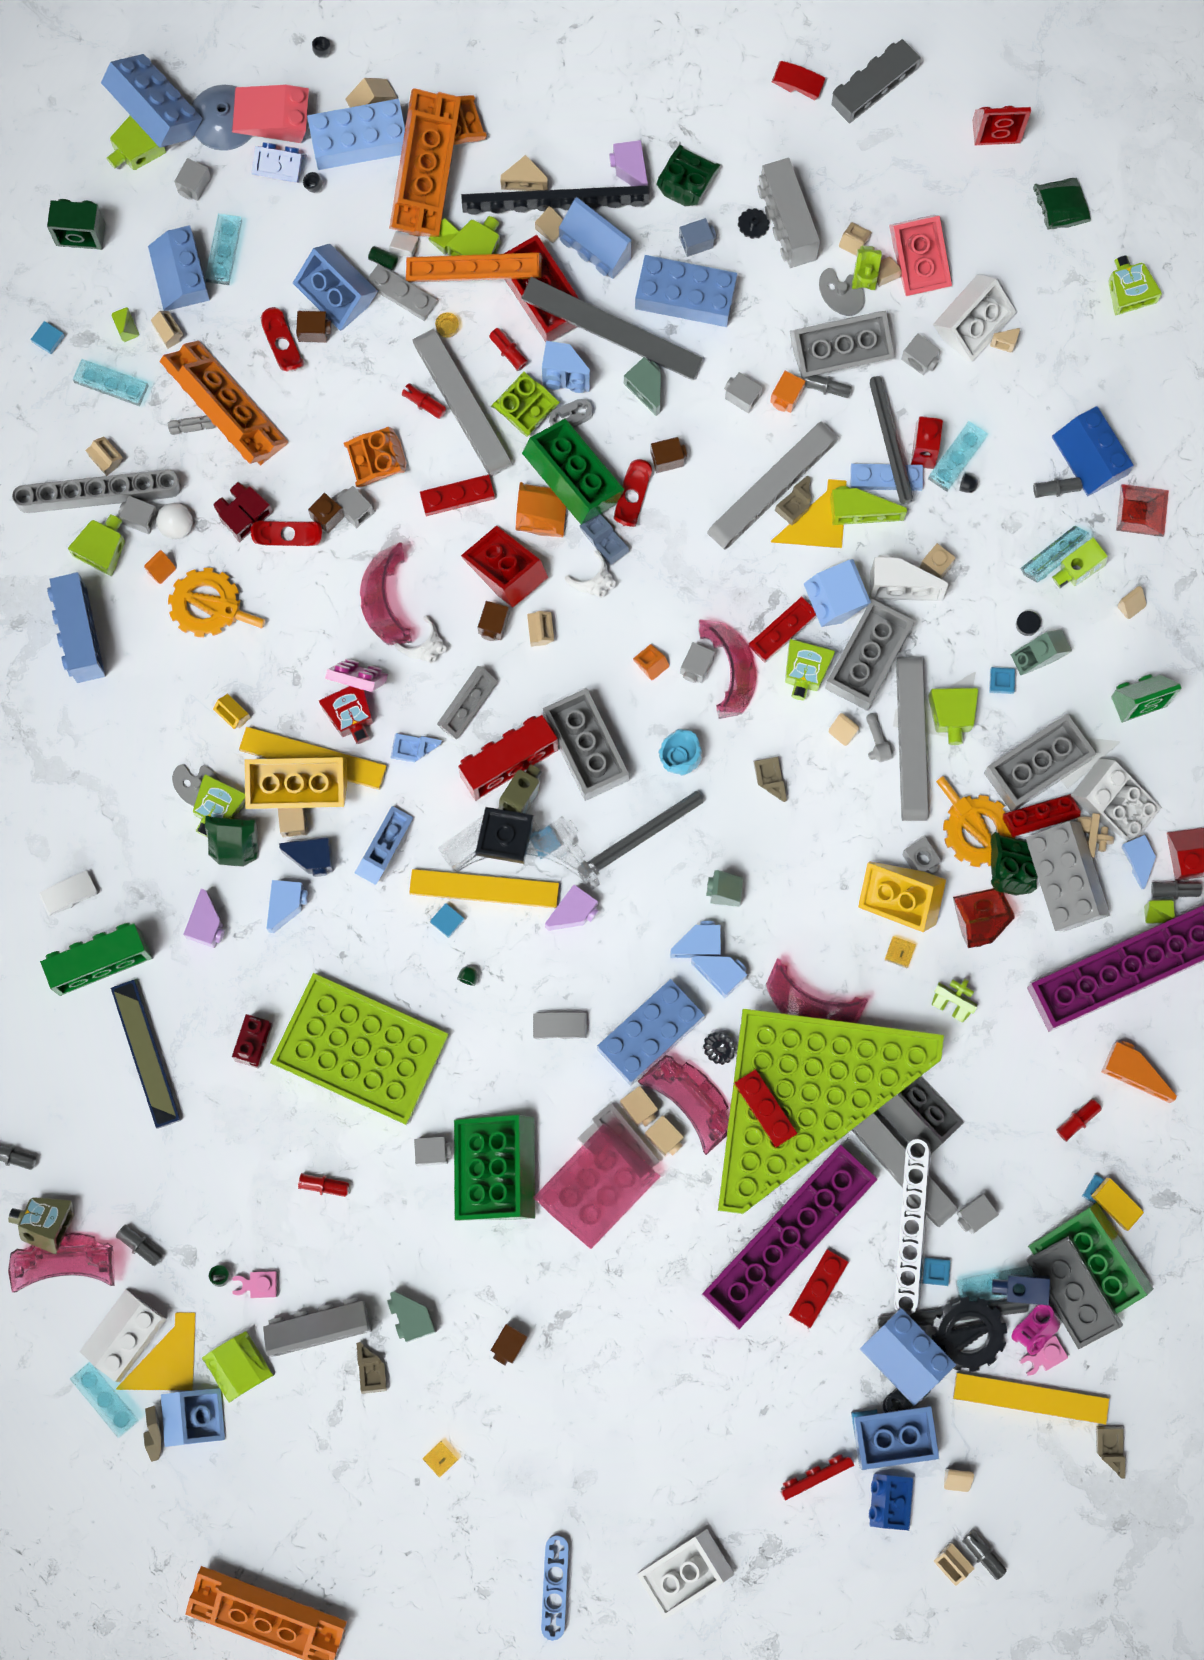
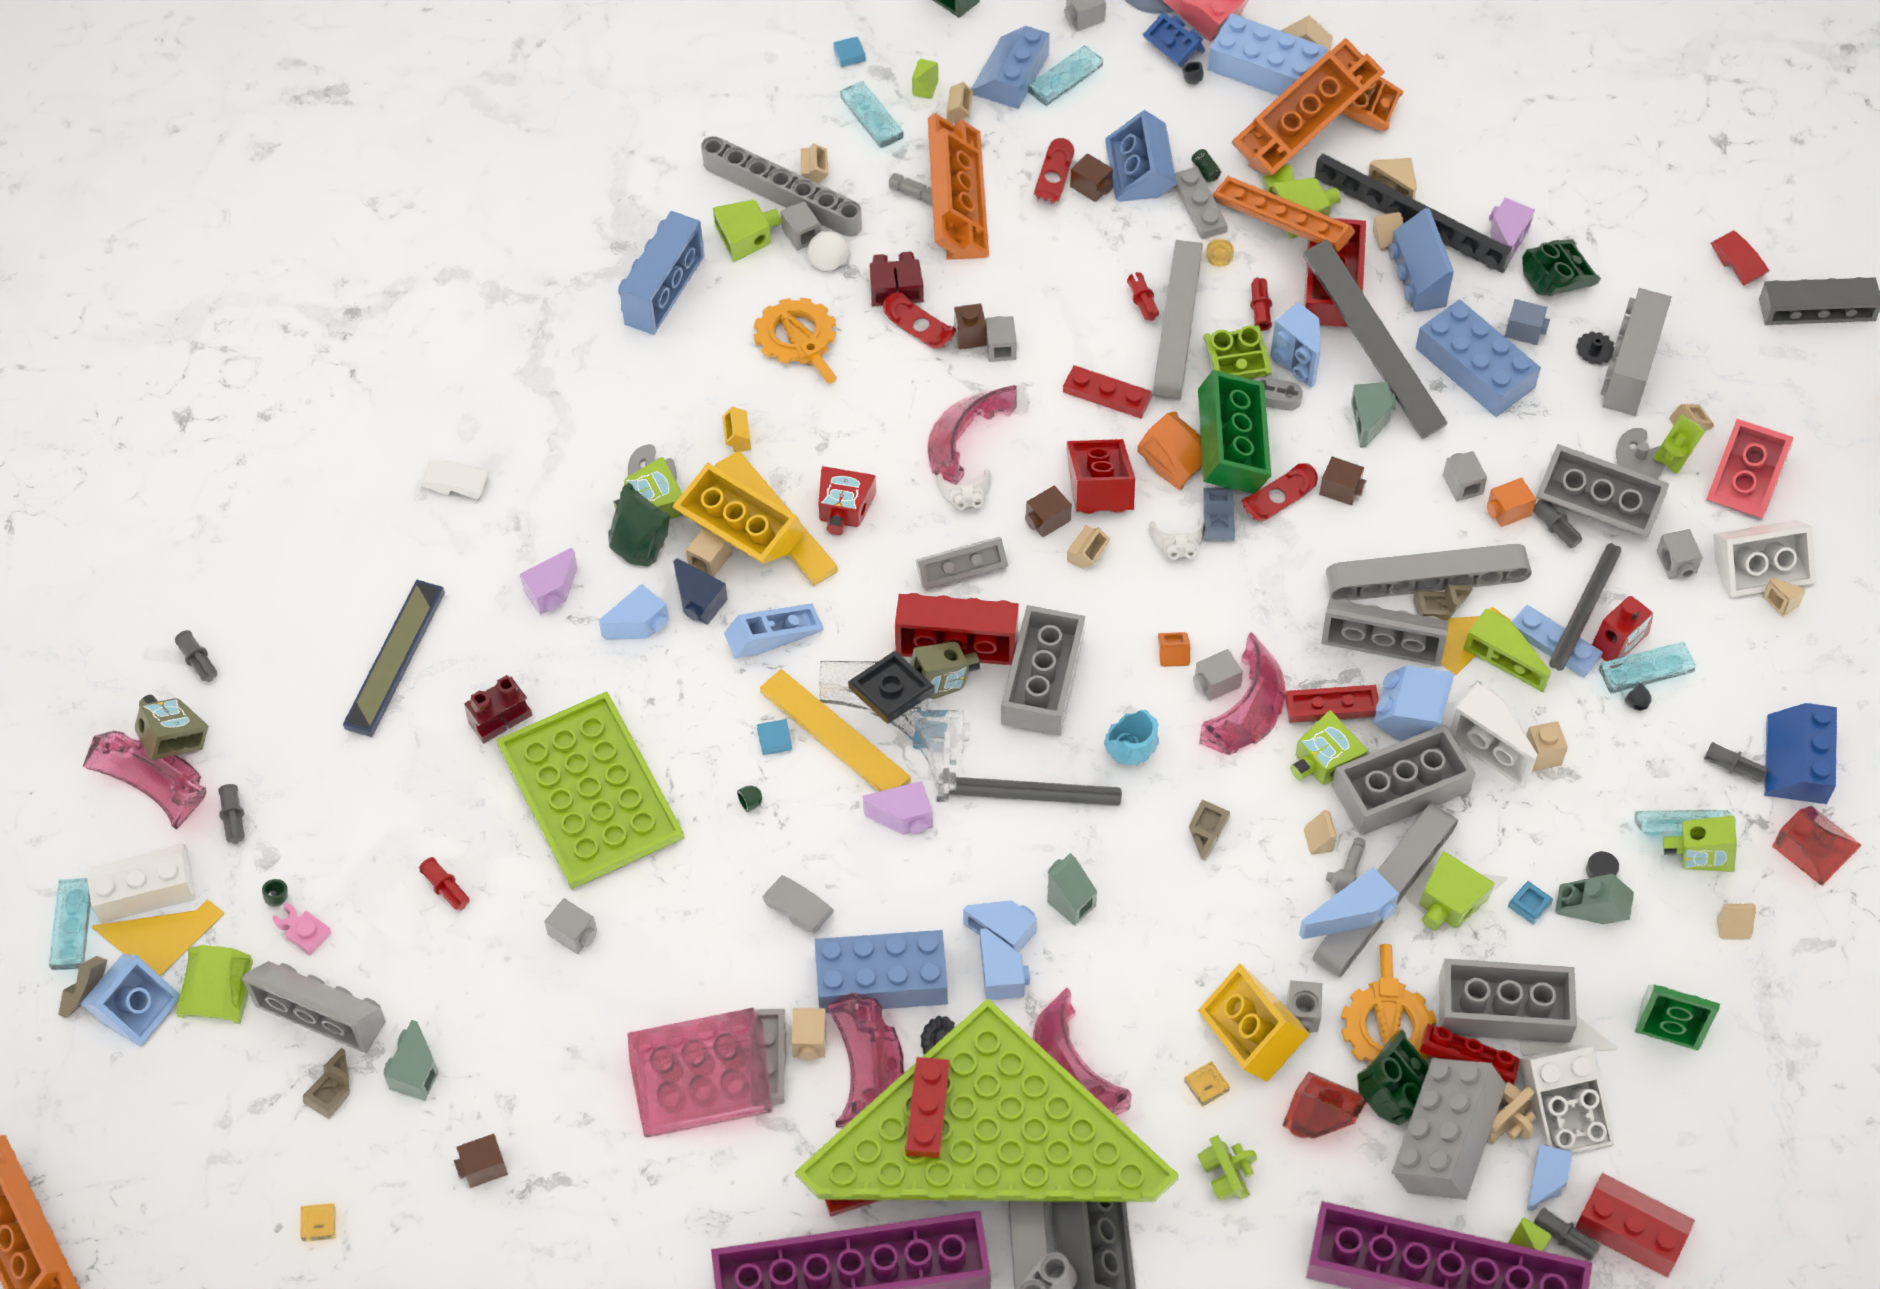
camera: 40 degrees right, 20 degrees down
green brick [40,922,153,996] -> none
orange slope [144,550,176,584] -> none
plate [325,659,388,692] -> none
orange slope [344,427,407,487] -> none
white slope [389,232,419,258] -> none
light blue slope [390,733,442,763] -> none
green slope [454,1115,535,1221] -> none
tan brick [644,1115,684,1157] -> none
tan slope [877,256,902,287] -> none
none -> light blue slope [1299,867,1399,939]
none -> light grey slope [1321,599,1449,666]

